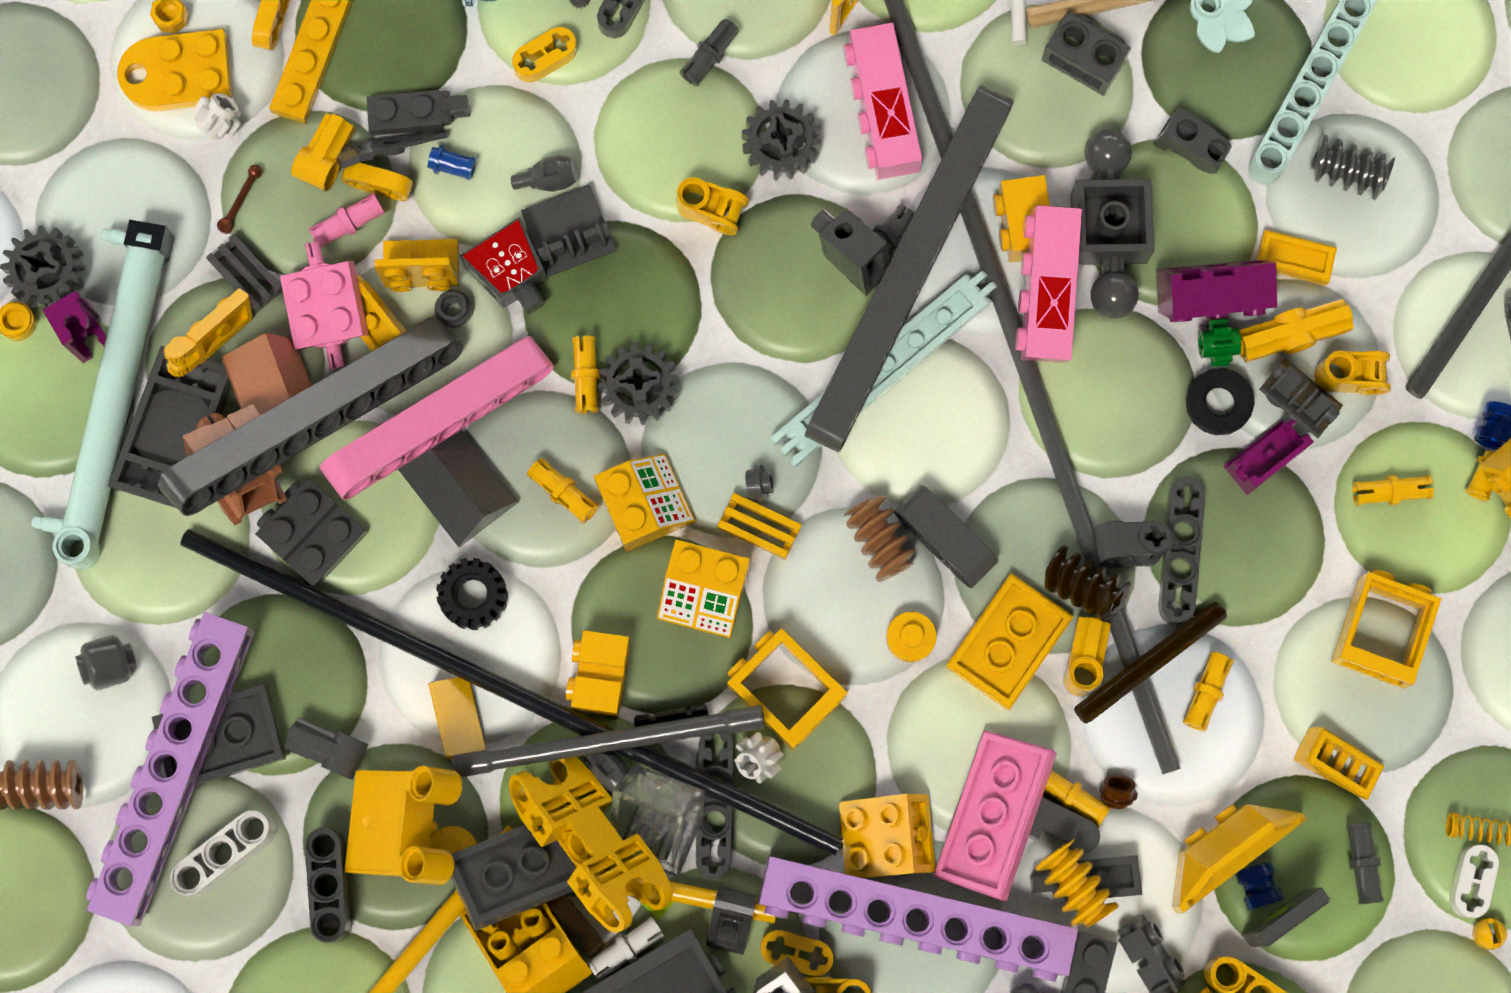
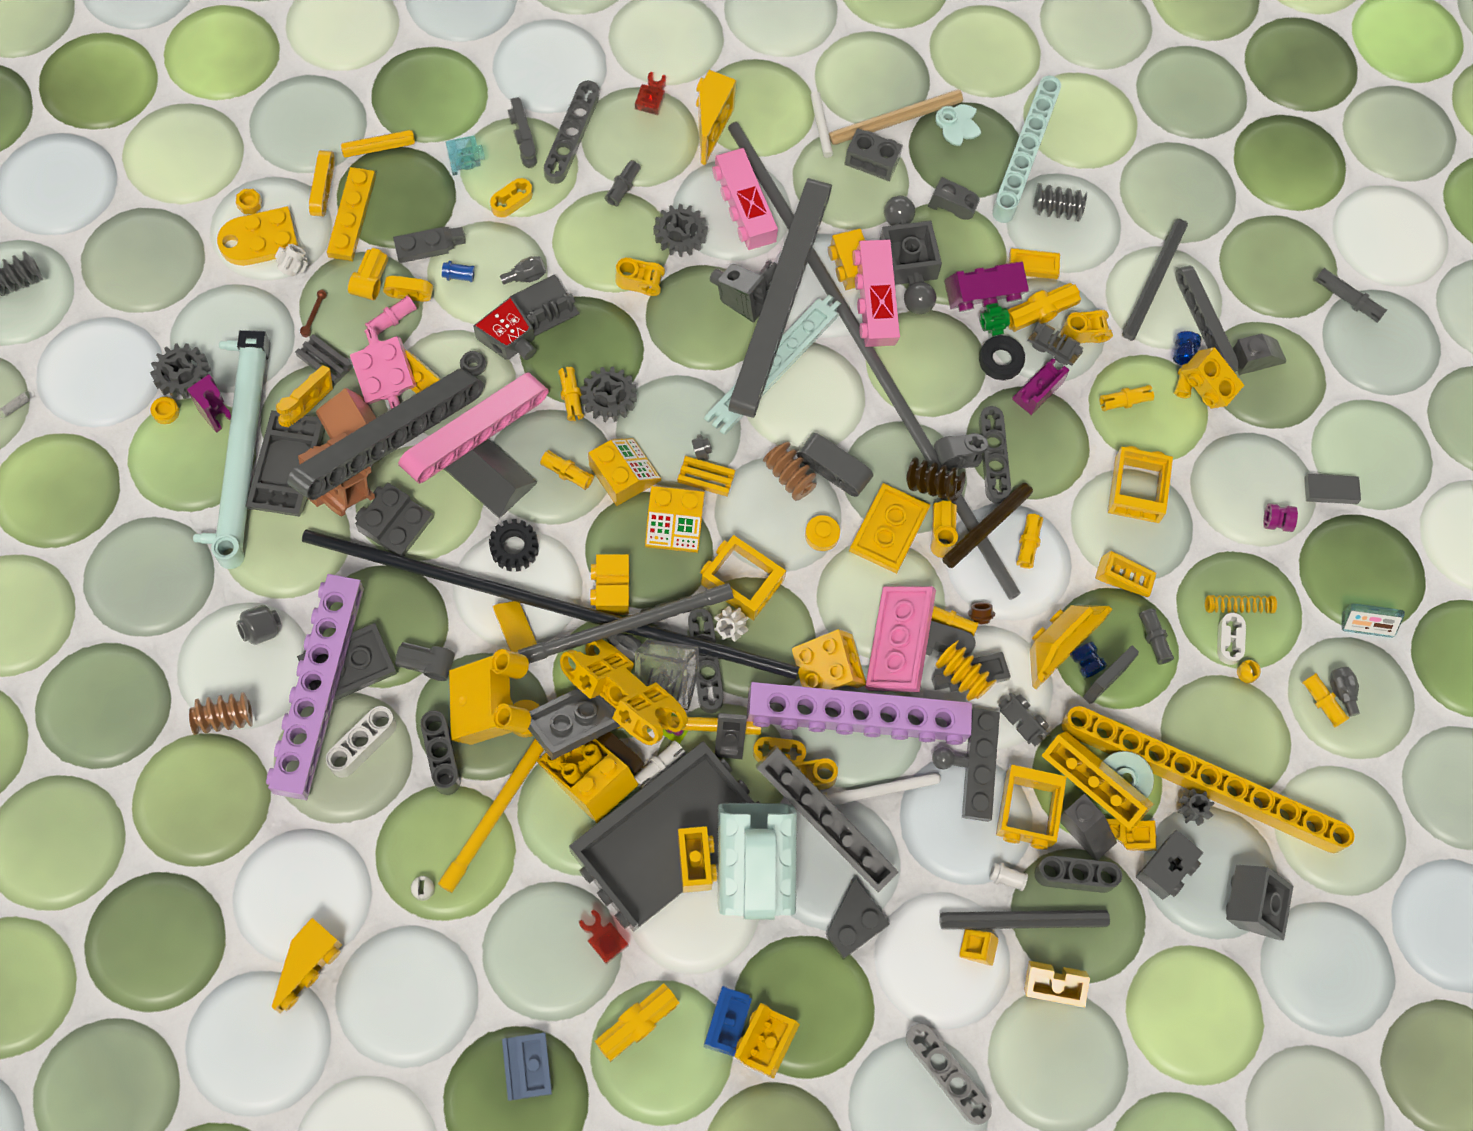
camera: 15 degrees left, 10 degrees down
dark grey piece [337,129,448,169] -> none
yellow bracket [374,239,459,292] -> none

